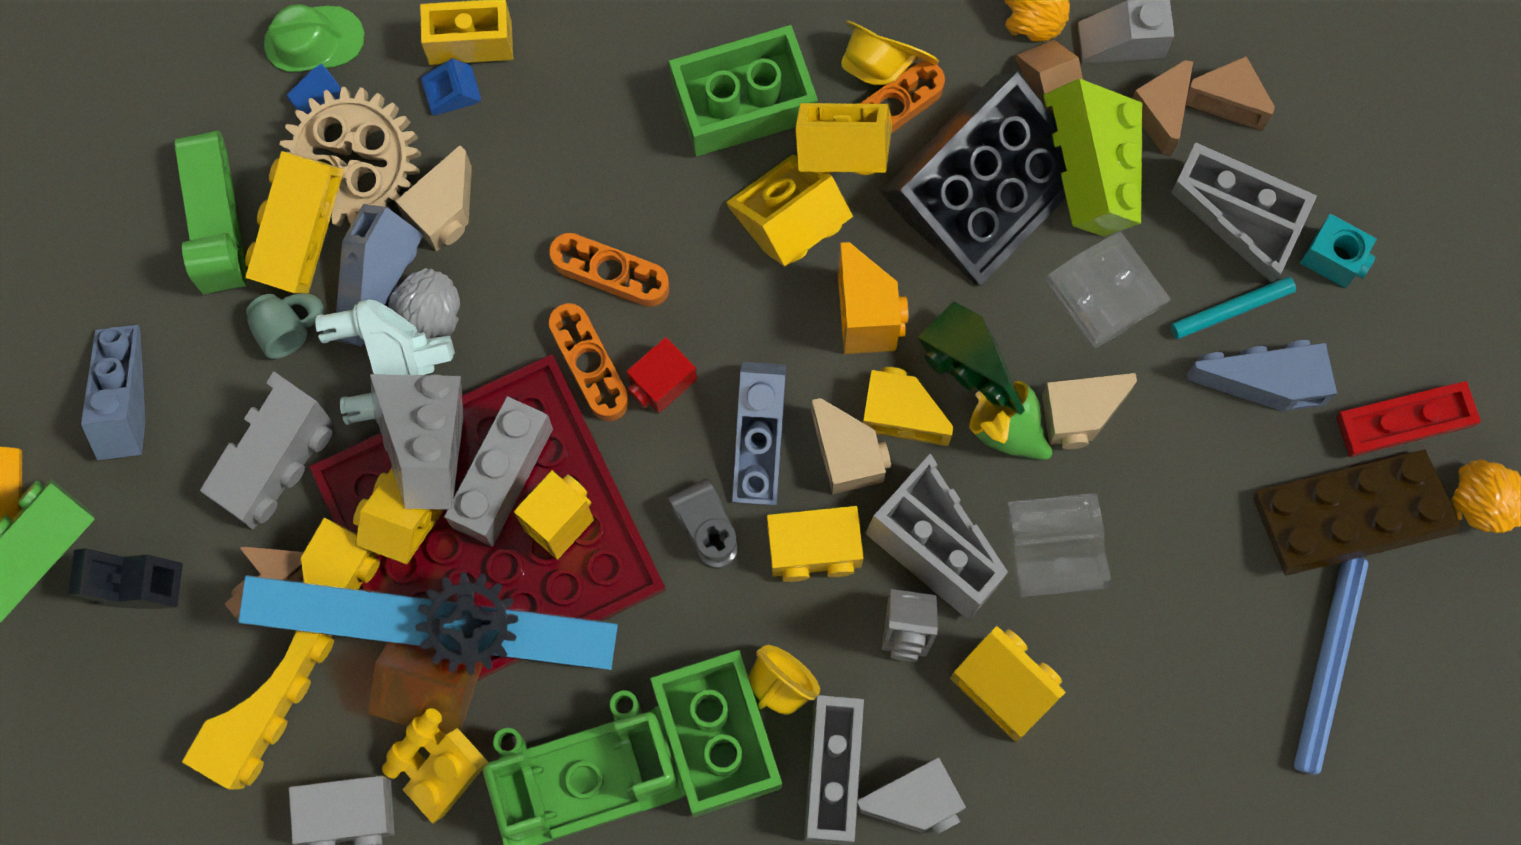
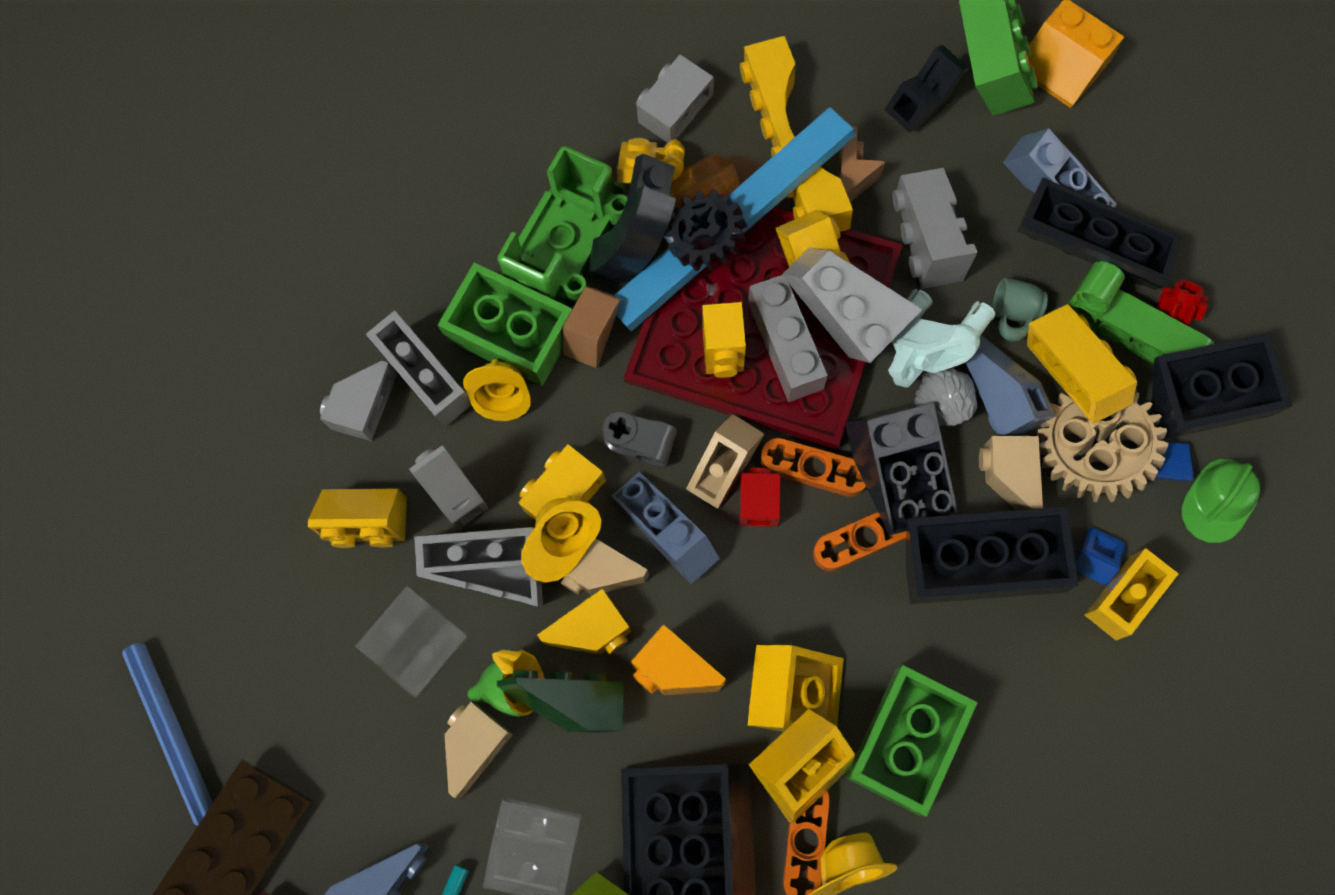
camera: 140 degrees right, 0 degrees up
none -> yellow piece [521,495,601,583]
none -> medium nougat slope [563,286,621,368]
none -> black arch [587,154,676,284]
none -> tan slope [686,414,764,509]
none -> black slope [845,403,958,535]
none -> black slope [905,507,1079,604]
none -> black slope [1017,177,1182,290]
none -> black slope [1151,333,1292,440]
none -> red gear [1158,280,1208,326]

